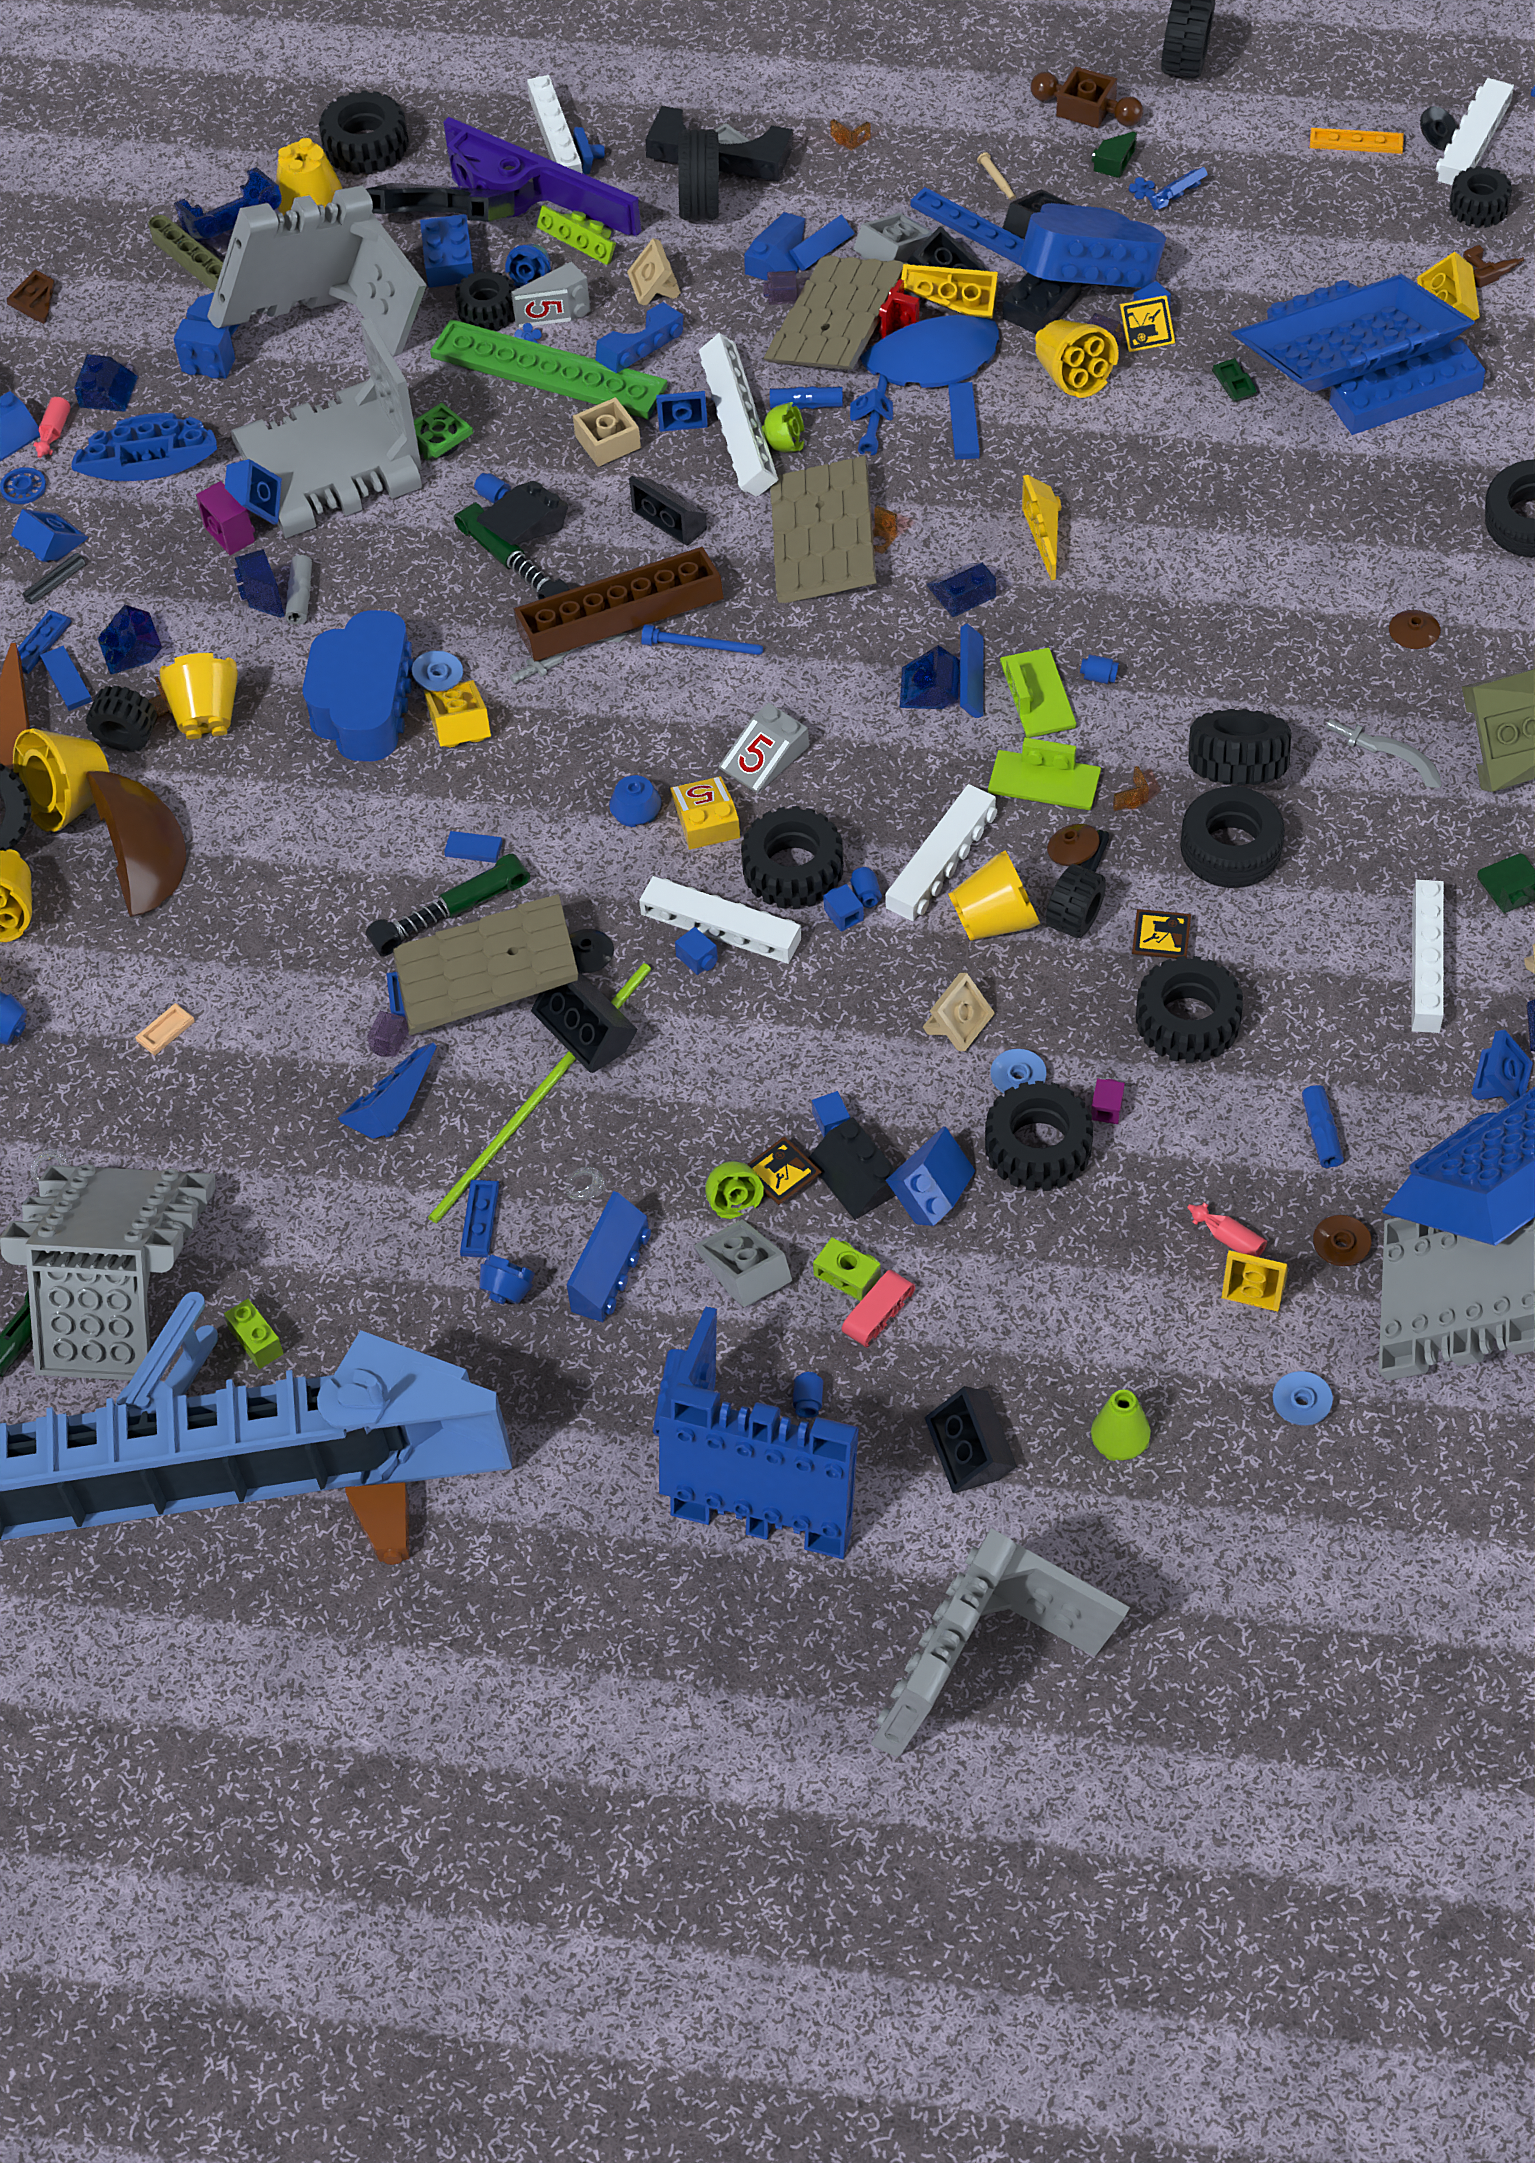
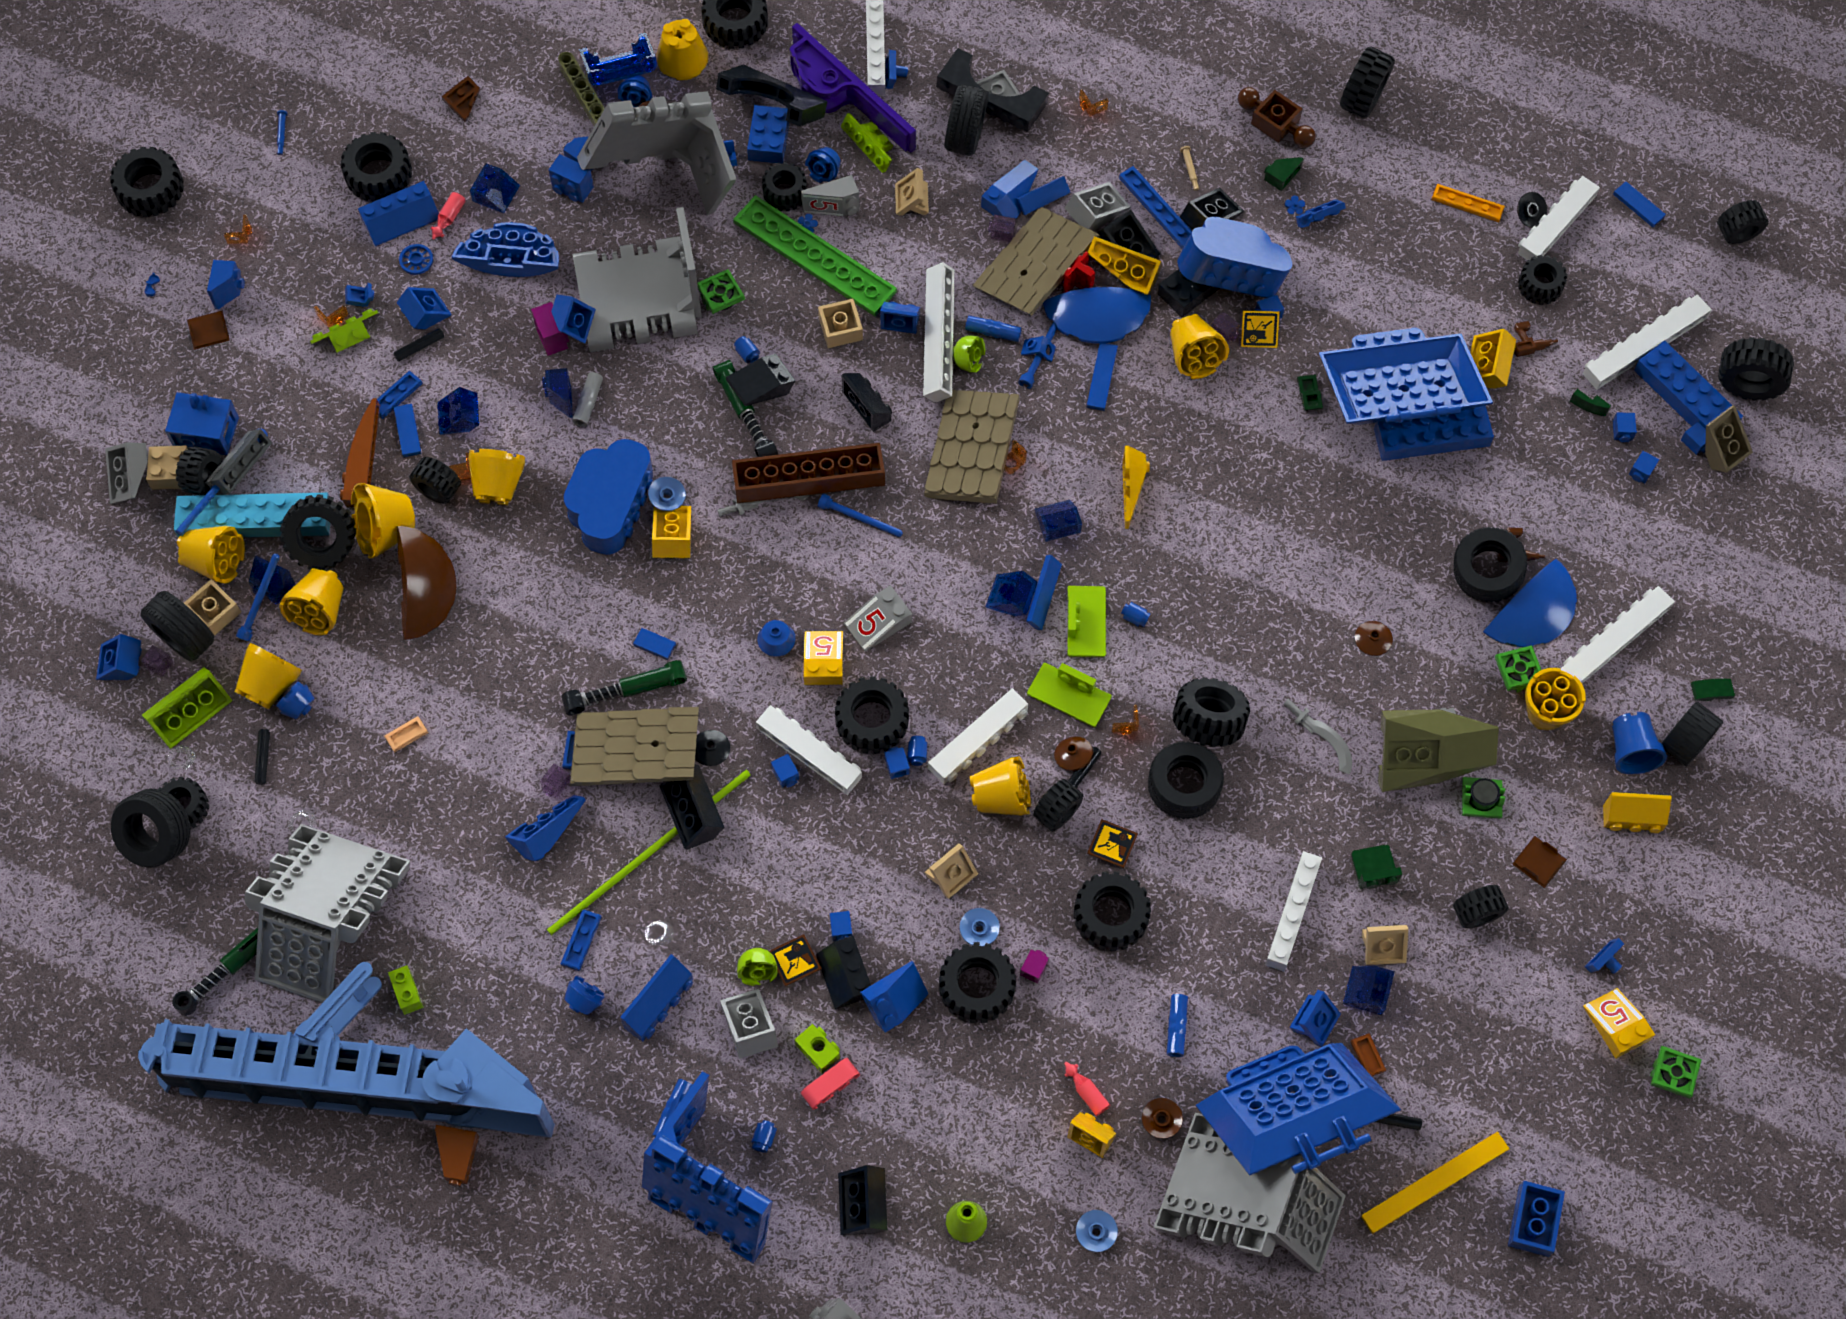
camera: 10 degrees right, 10 degrees up
blue arch [595,302,684,373] -> none

